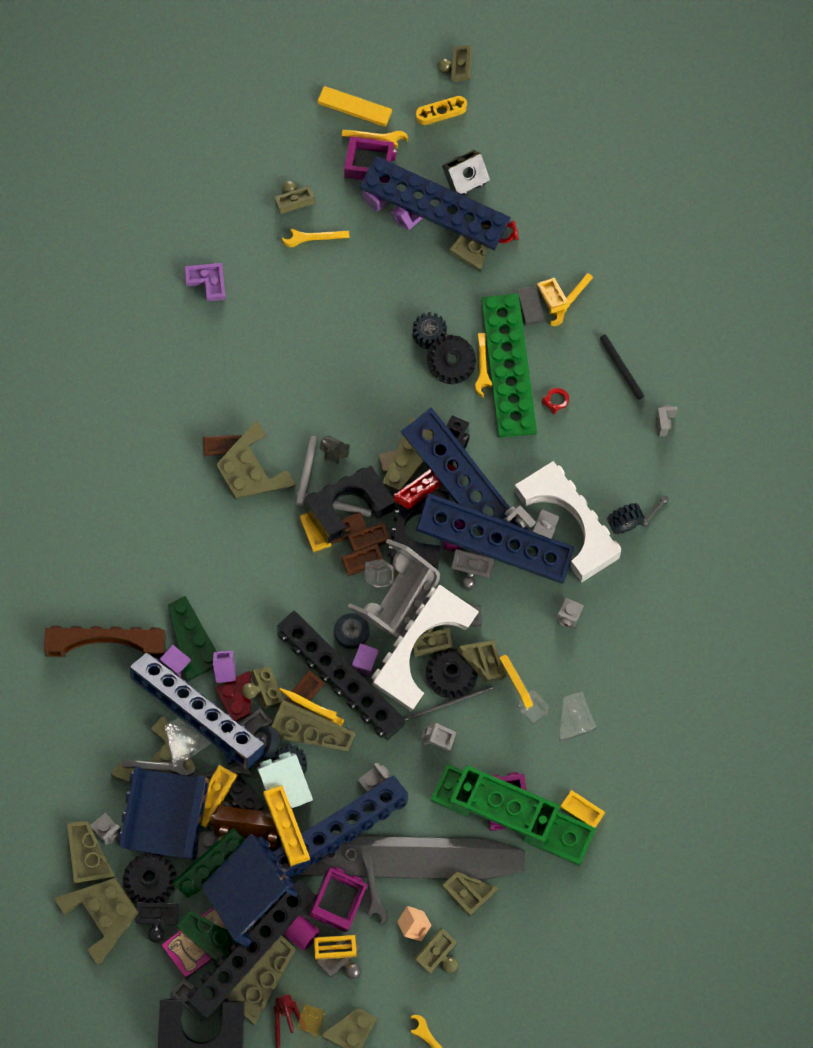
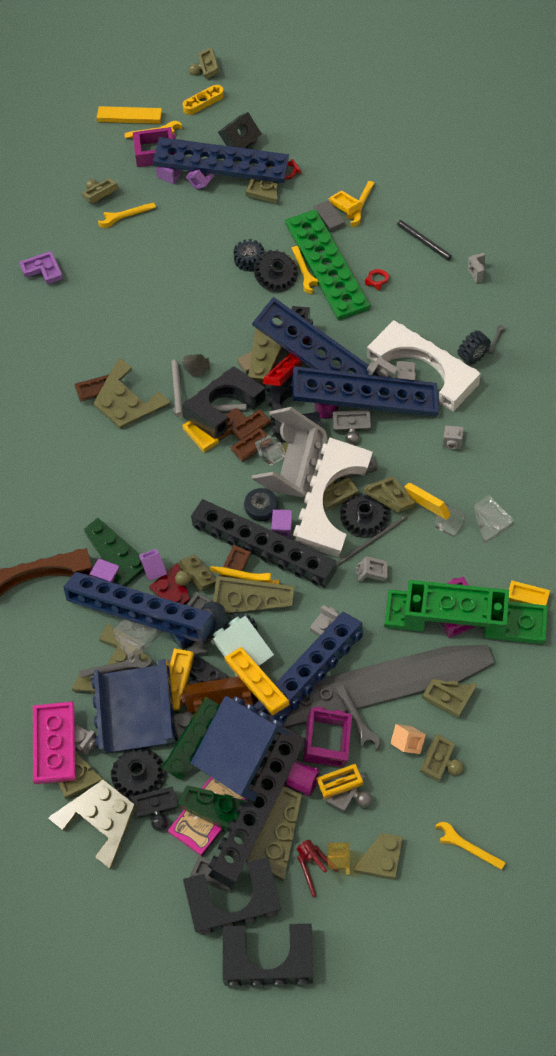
camera: 10 degrees left, 10 degrees down
none -> dark pink tile [33,701,76,785]

